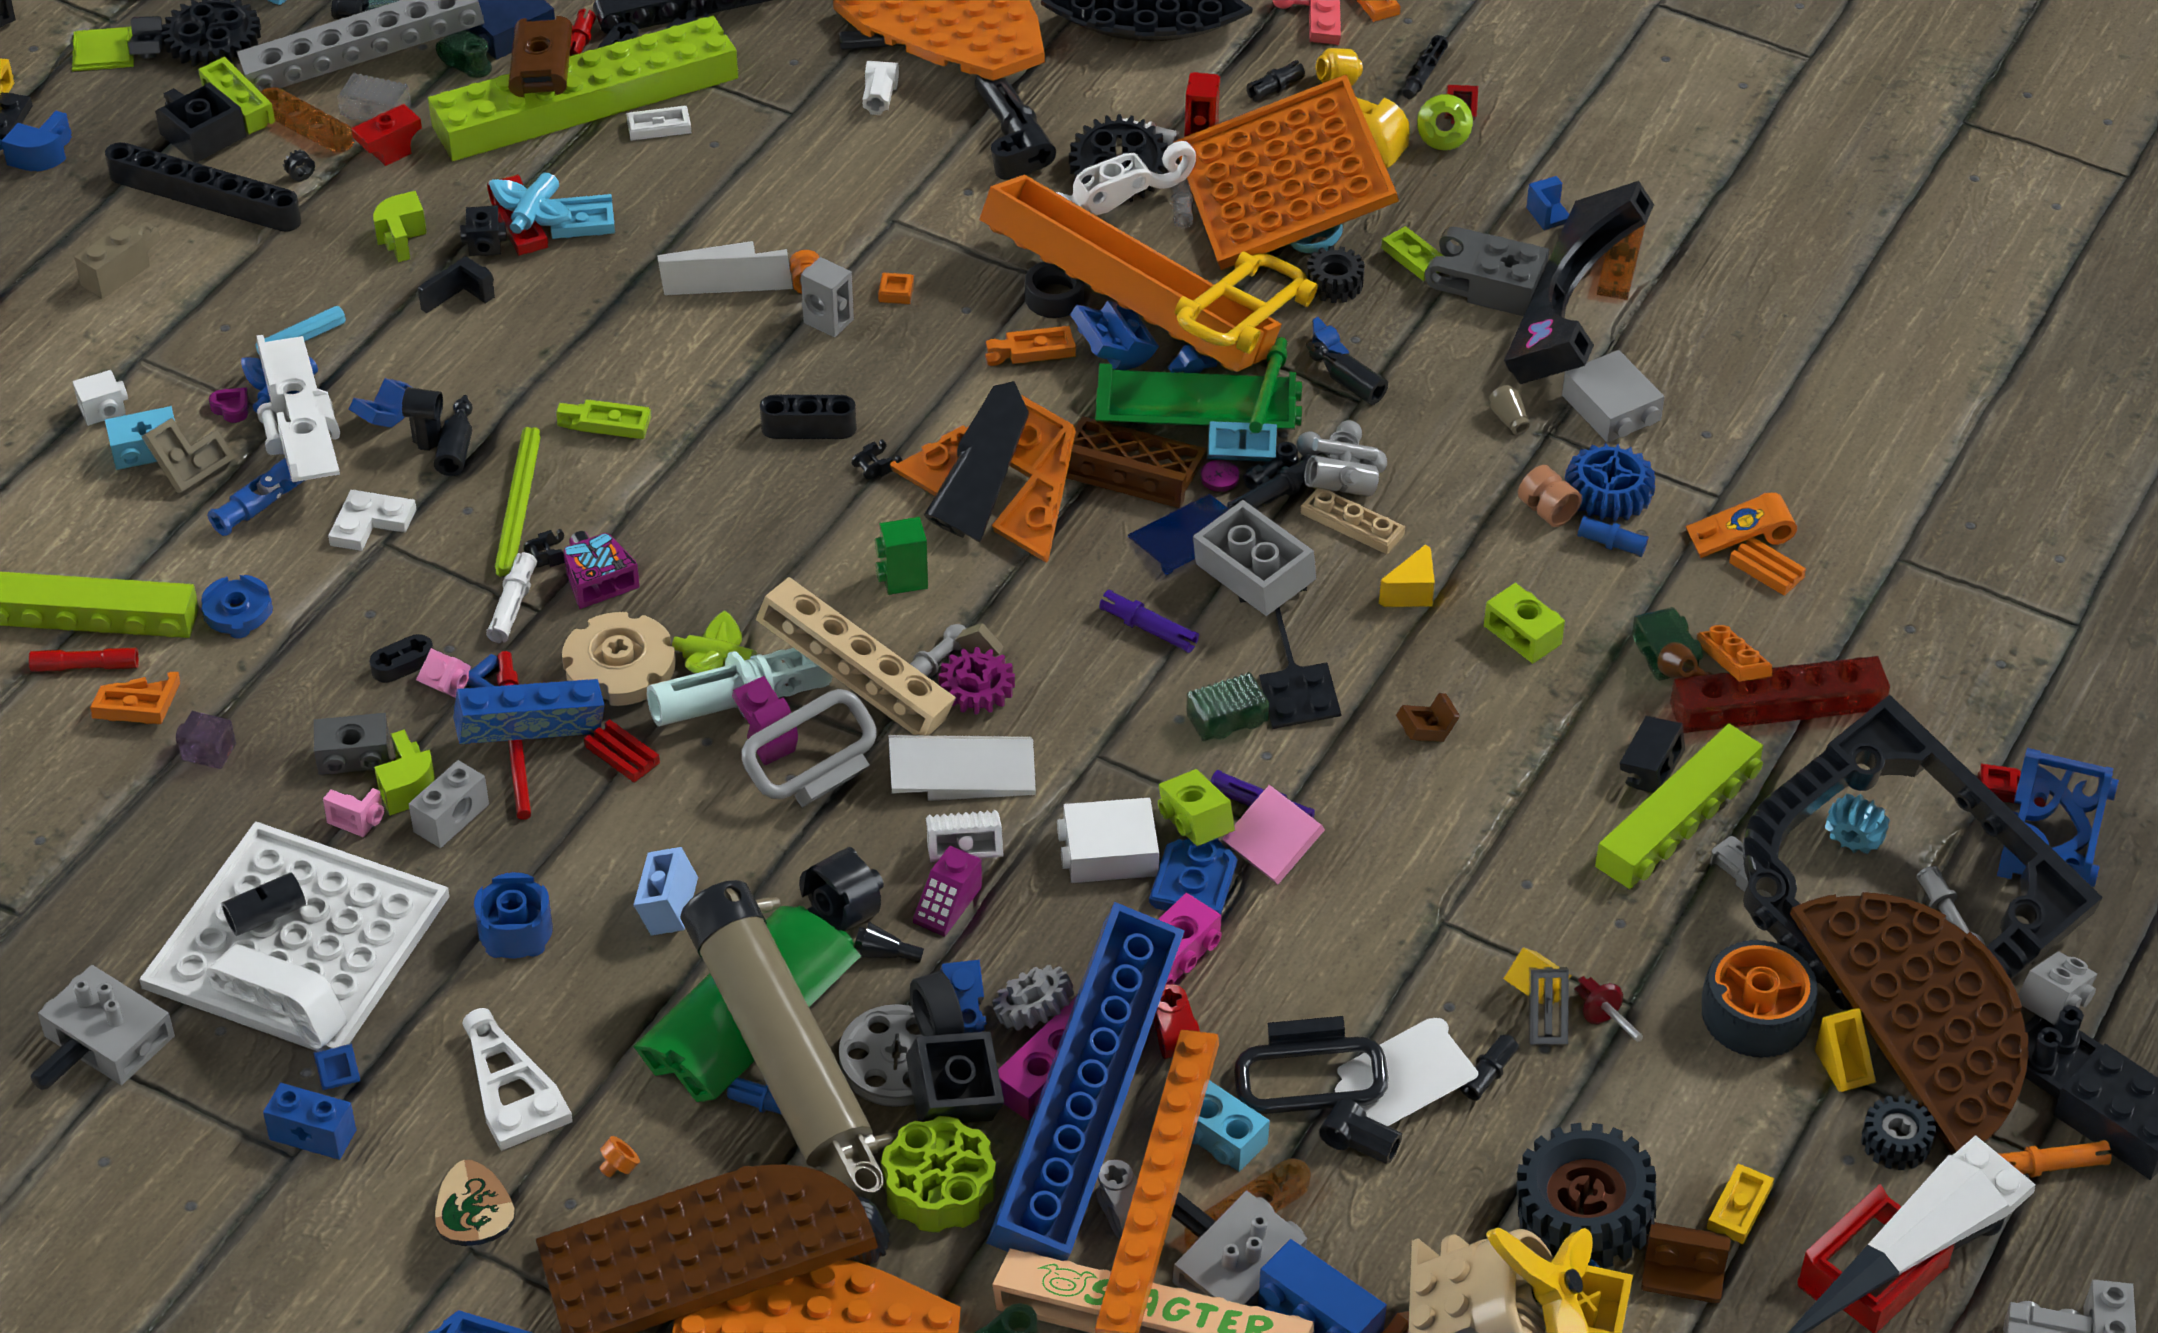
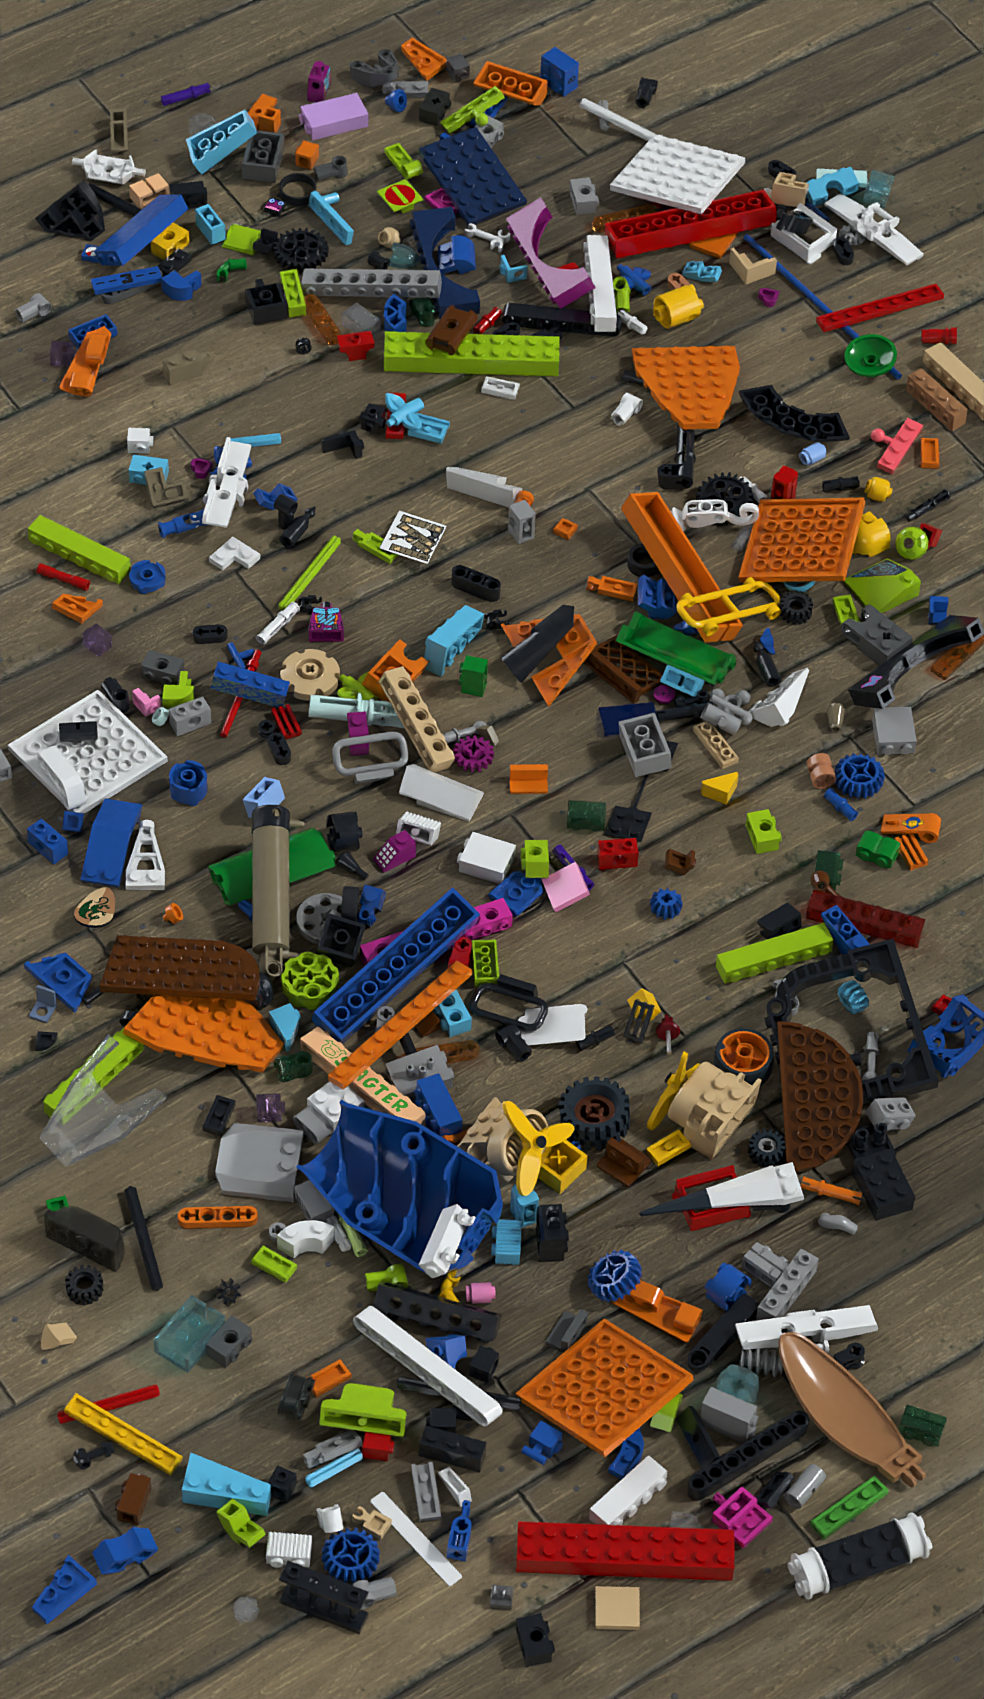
camera: 25 degrees right, 5 degrees up
black beam [105,142,301,232] -> none
lime brick [373,191,427,262] -> none
bright pink bracket [416,648,471,698] -> none
light grey gear [993,965,1074,1030] -> none
dark purple pin [1099,589,1199,653] -> none
green bar [1249,337,1288,433] -> none
orange tile [1697,625,1772,682] -> none
yellow slope [1815,1008,1876,1092] -> none
none -> blue windscreen [81,798,143,888]
none -> black piece [101,677,130,713]
none -> light aqua tile [152,707,169,726]
none -> medium azure brick [195,204,226,245]
none -> green piece [216,258,247,282]
none -> black bush [258,720,275,738]
none -> black beam [268,732,291,765]
none -> medium azure slope [269,1003,301,1052]
none -> orange brick [362,639,429,702]
none -> sticker [380,511,447,564]
none -> blue brick [384,294,407,332]
none -> reddish brown slope [415,1011,440,1037]
none -> medium azure wedge [424,605,484,677]
none -> lime piece [472,939,499,987]
none -> orange panel [509,764,548,794]
none -> red brick [597,838,639,870]
none -> tan brick [647,1051,762,1160]
none -> blue gear [650,887,683,921]
none -> white wedge [749,668,809,727]
none -> light blue brick [799,442,826,465]
none -> light grey arm [818,1213,858,1235]
none -> blue slope [821,905,870,955]
none -> lime slope [843,558,921,613]
none -> green brick [856,831,901,868]

